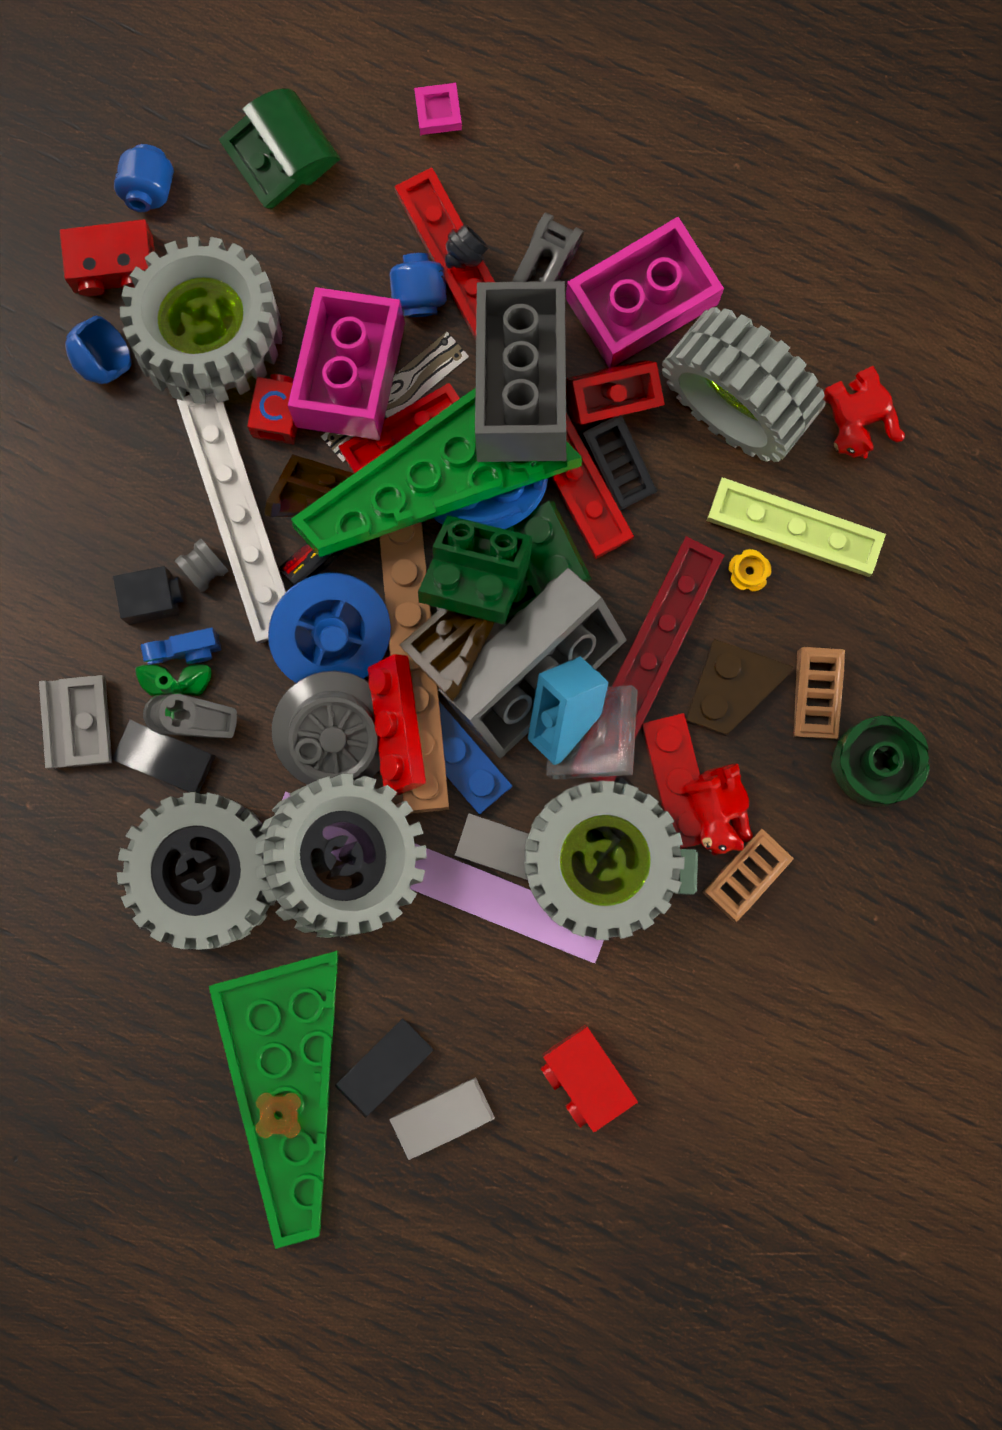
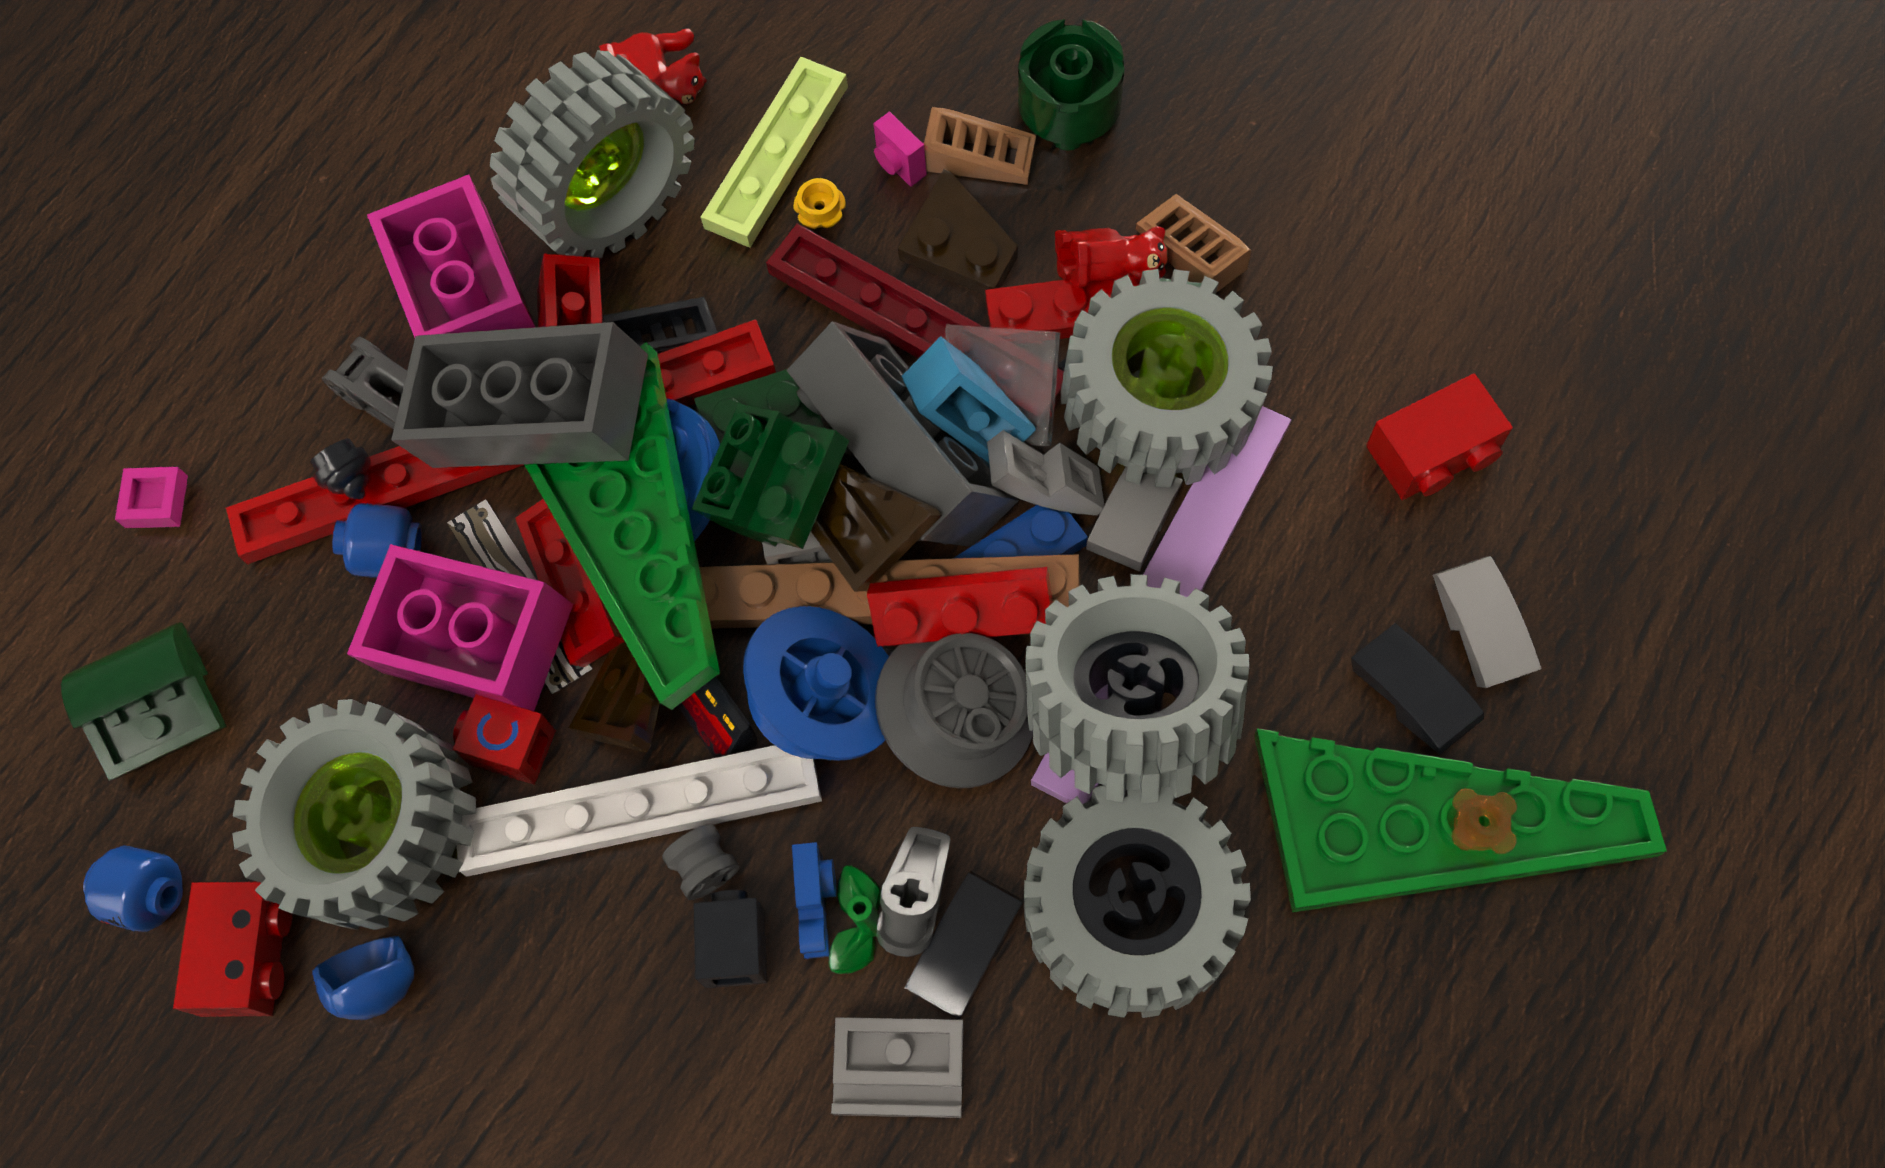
camera: 75 degrees left, 15 degrees down
none -> dark pink plate [873,111,927,187]
none -> light grey slope [987,430,1105,515]

